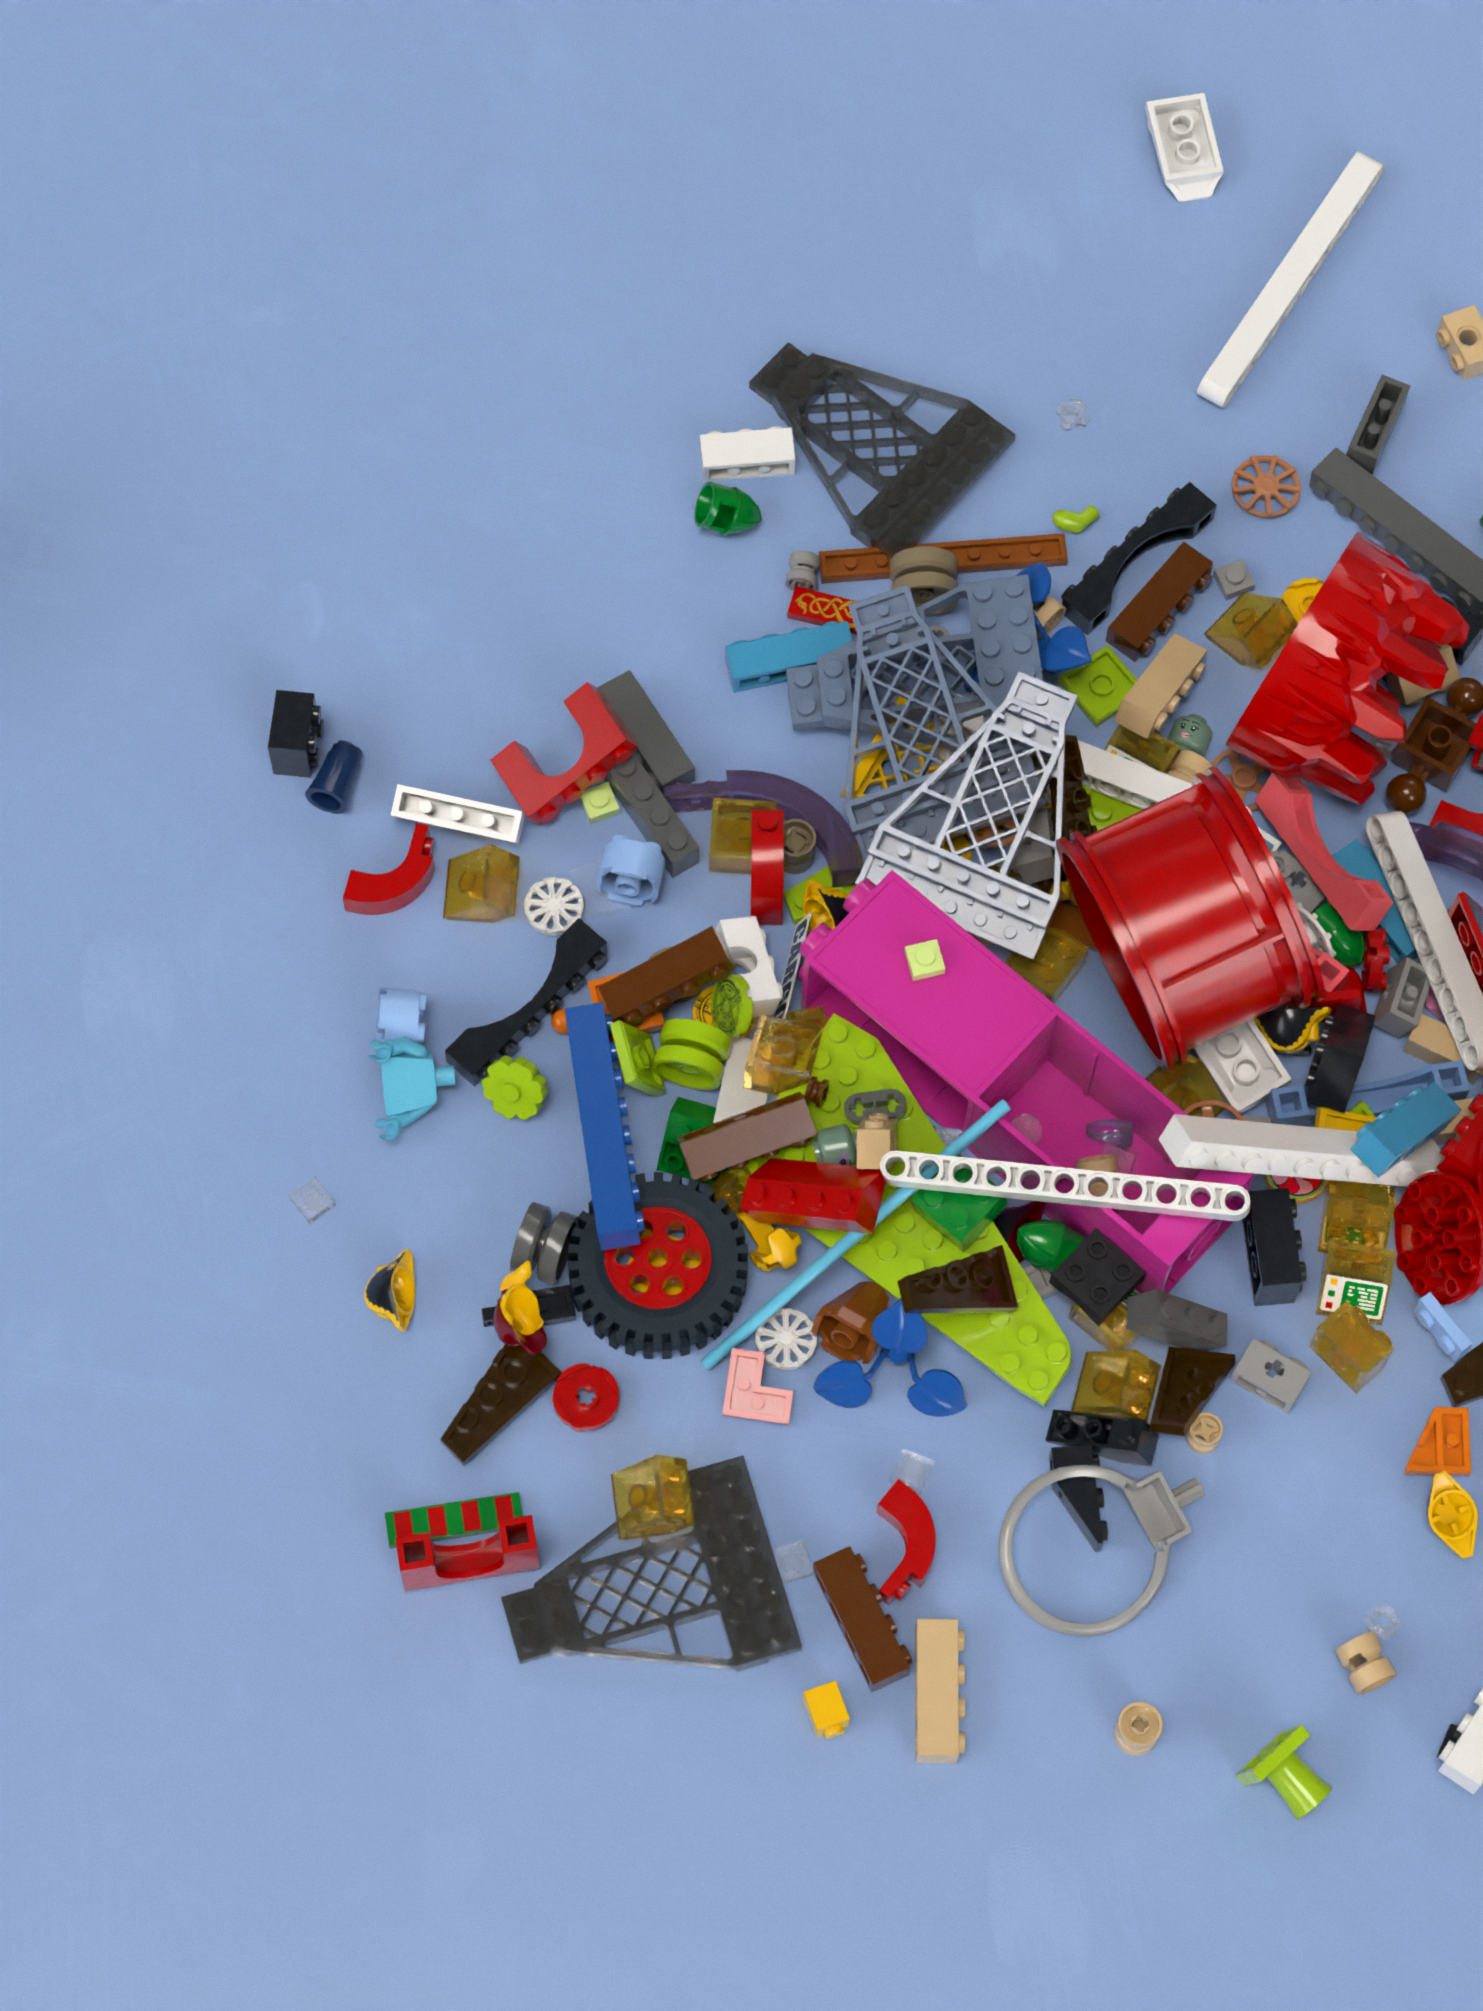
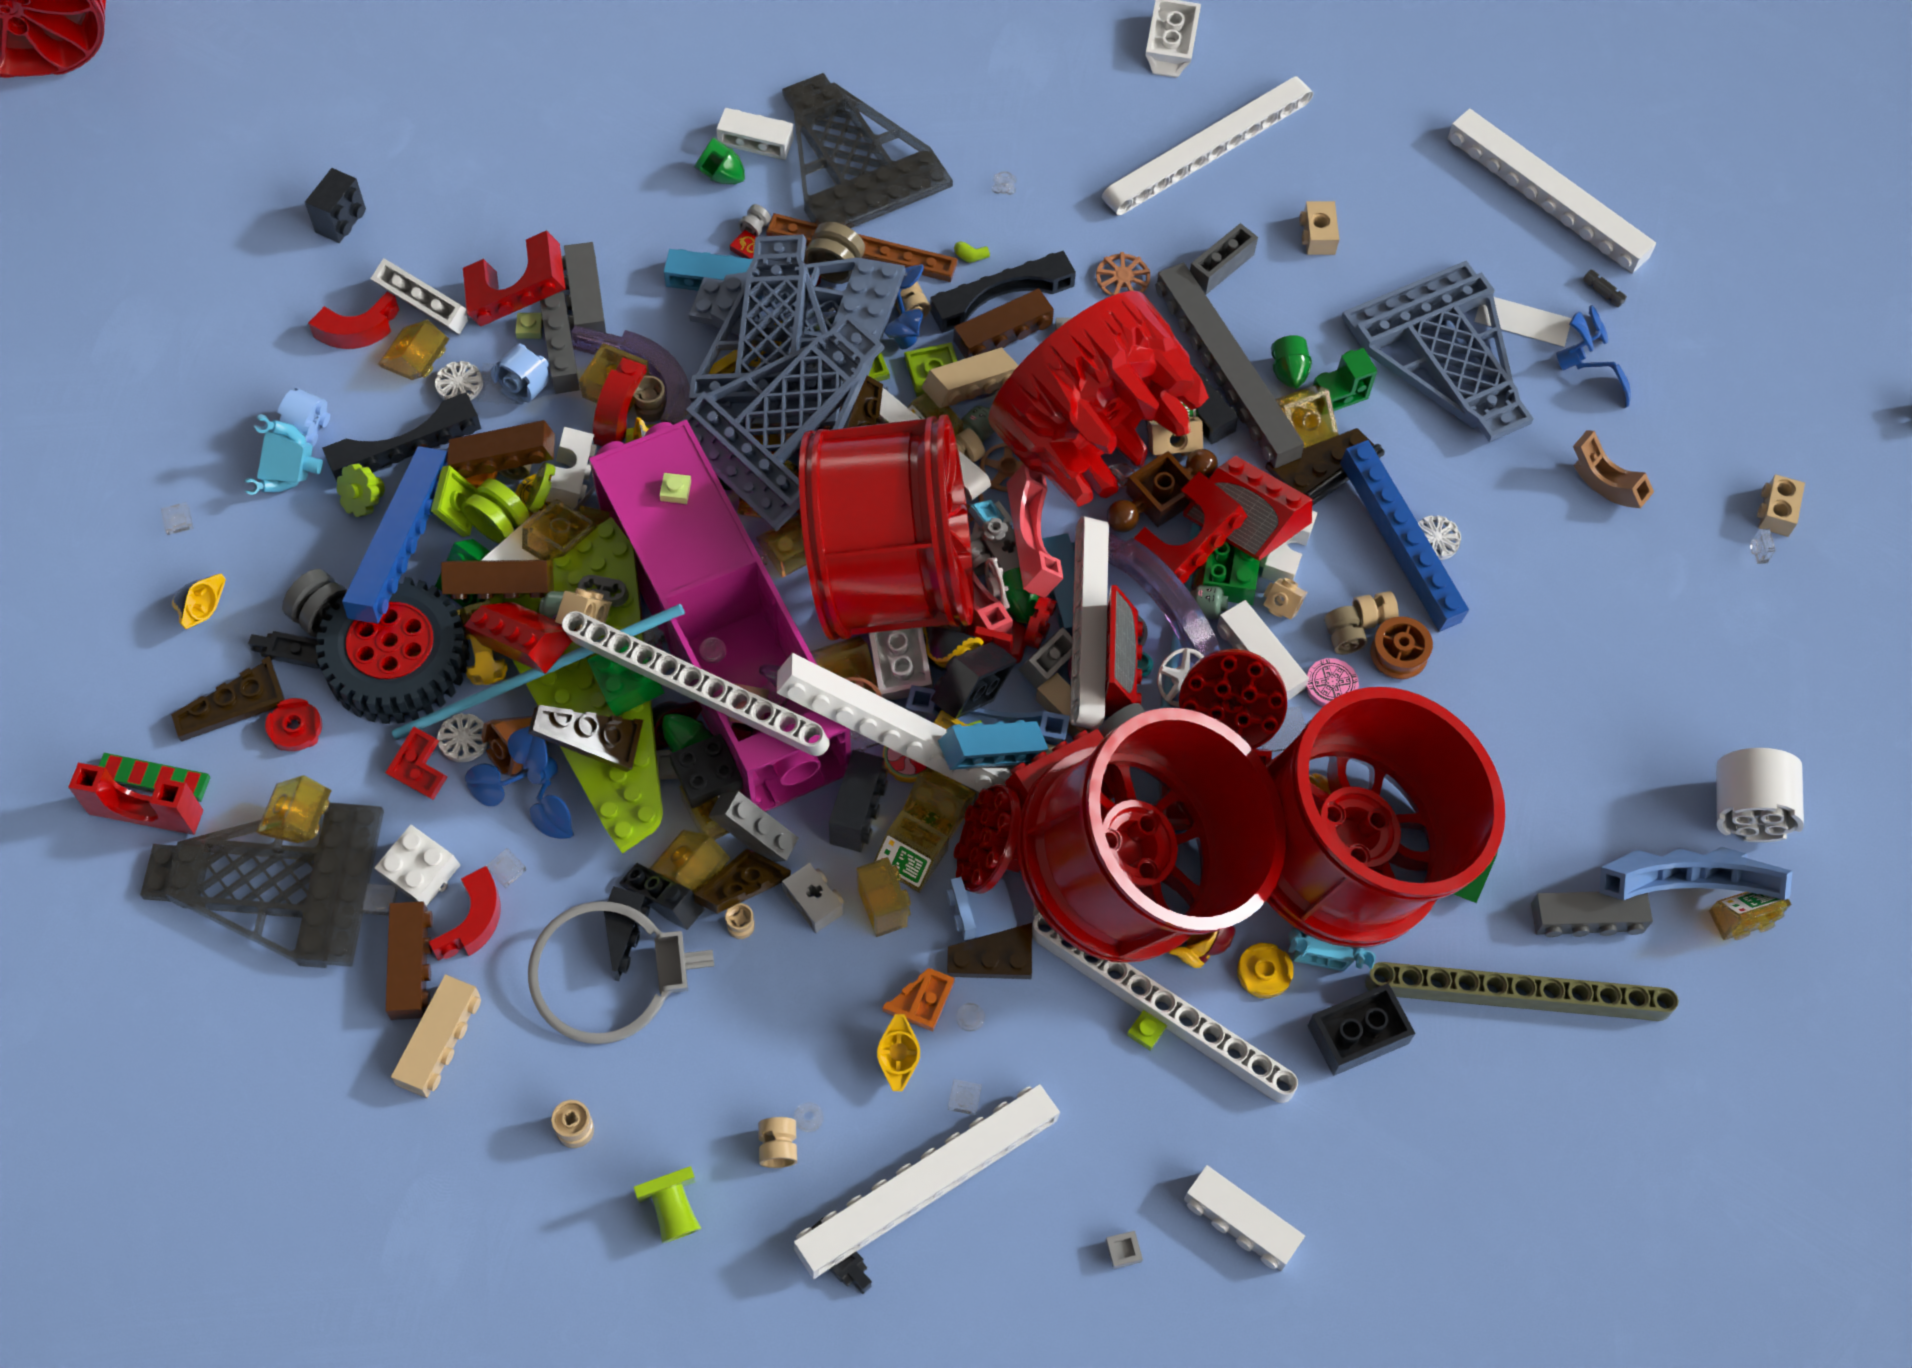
camera: 20 degrees right, 5 degrees down
dark blue plant [305,740,363,814] -> none
yellow hair [493,1260,547,1354] -> none
yellow brick [803,1681,850,1739] -> none
reddish brown bush [804,1076,829,1108] -> none
none -> white brick [374,825,461,907]

